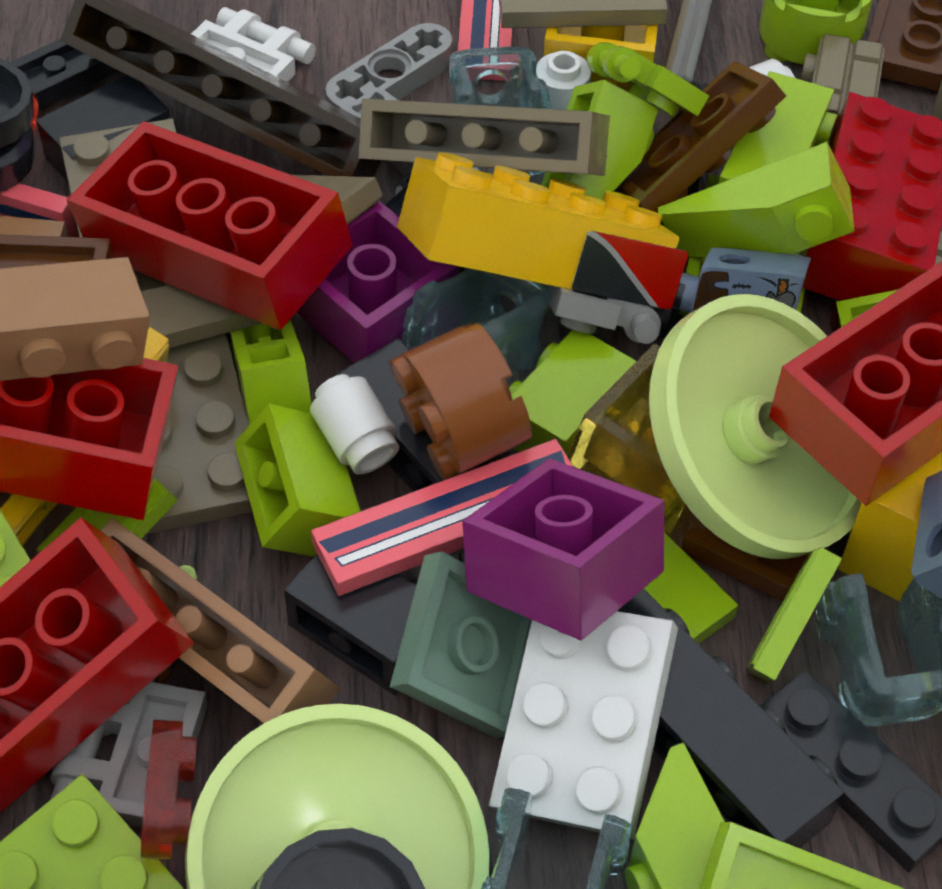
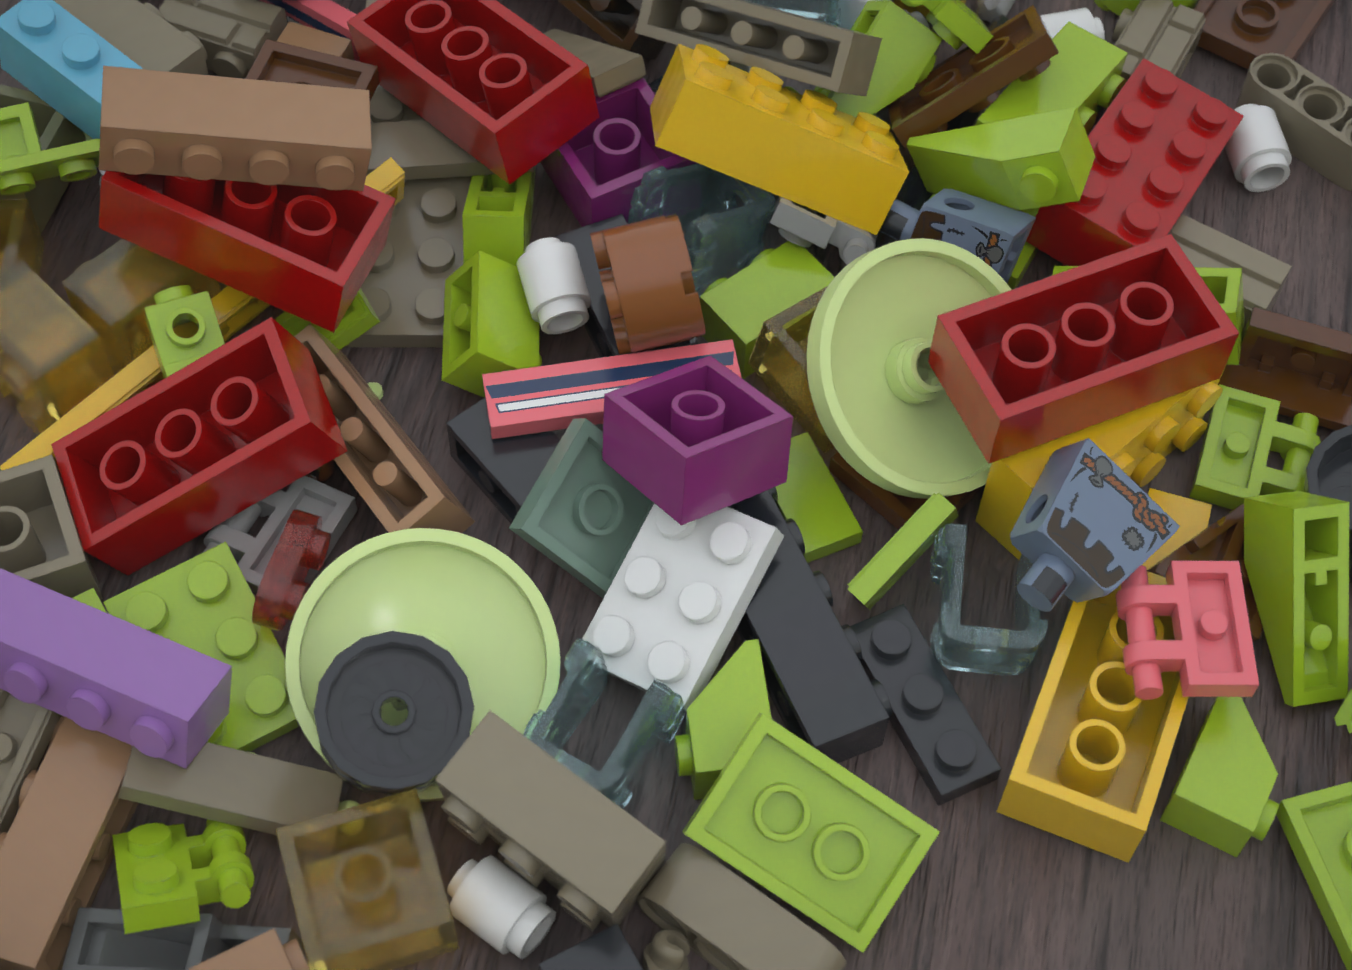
camera: 15 degrees right, 5 degrees up
sticker [572,231,688,309] -> none

